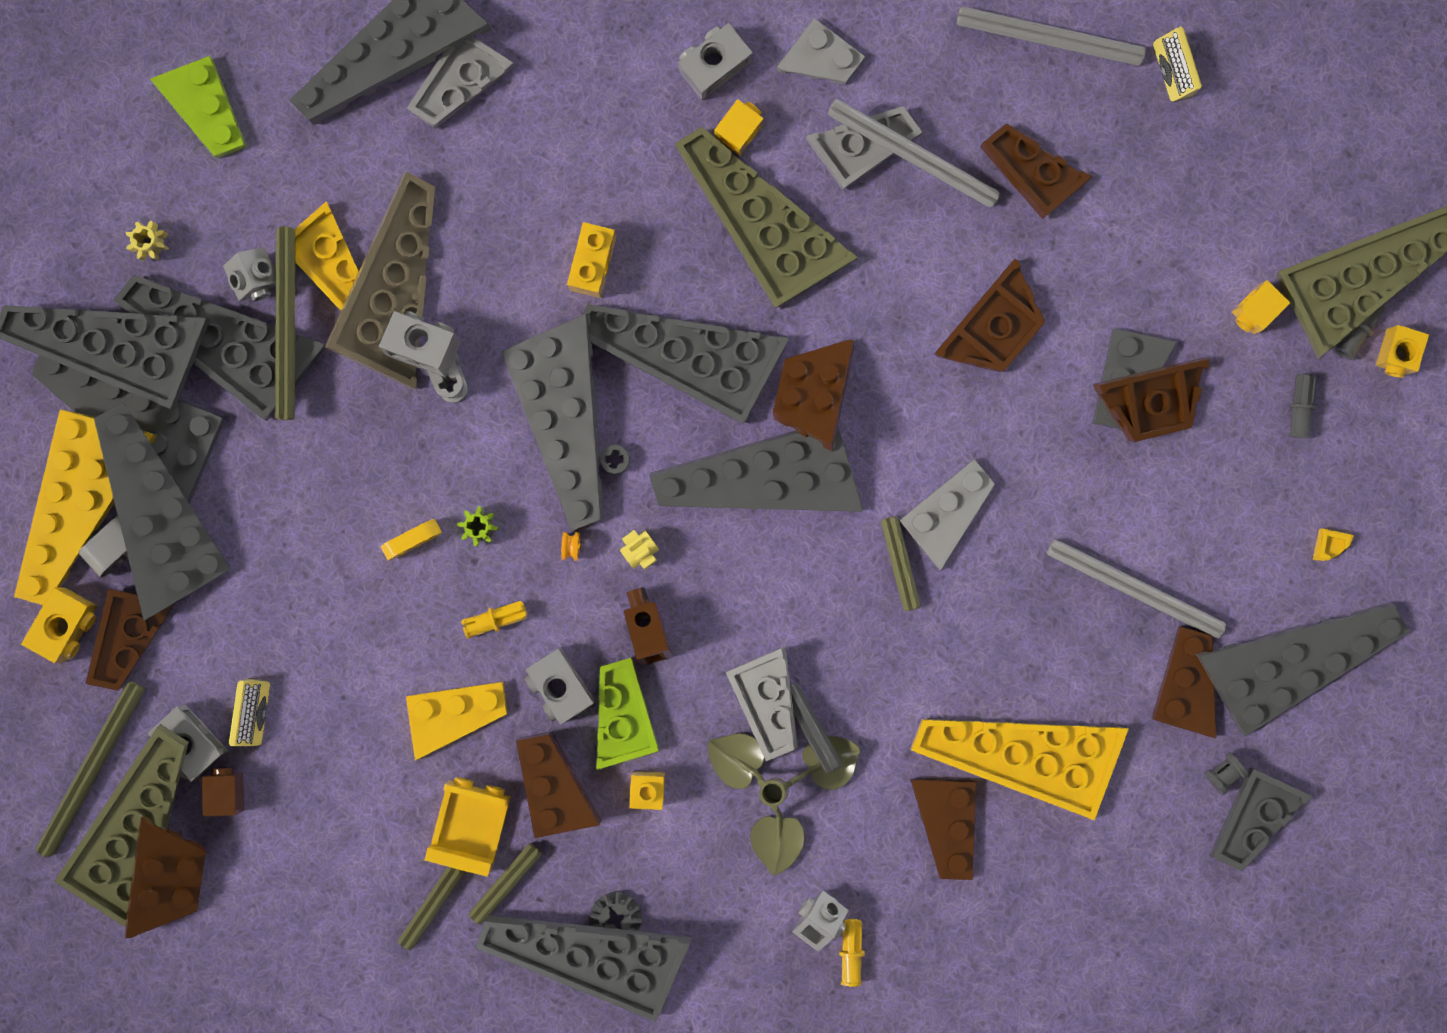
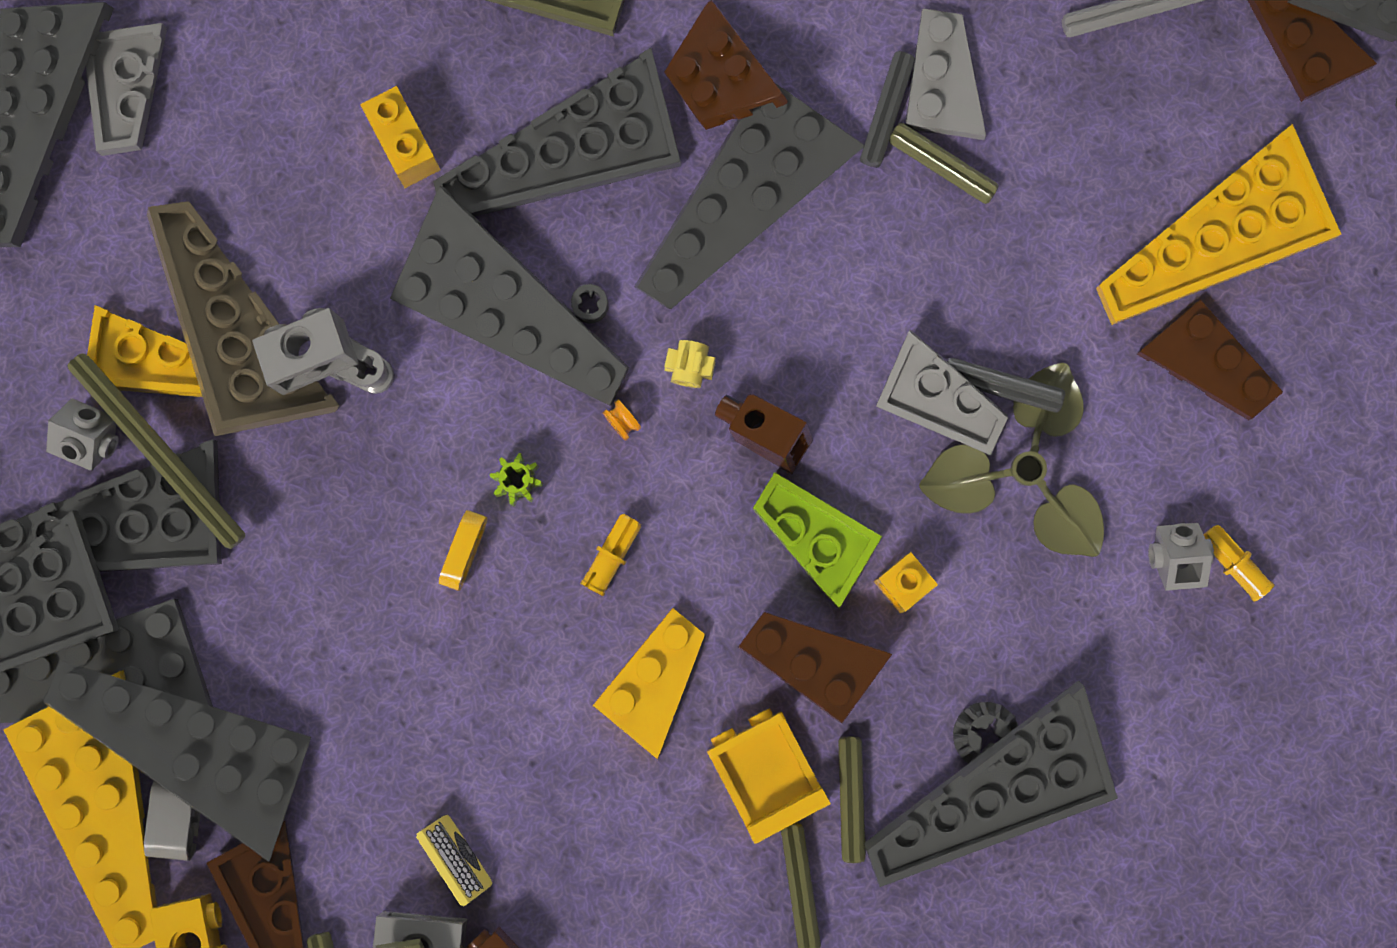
camera: 45 degrees left, 5 degrees down
light grey brick [525,647,595,725] -> none
none -> dark grey axle [860,51,915,168]

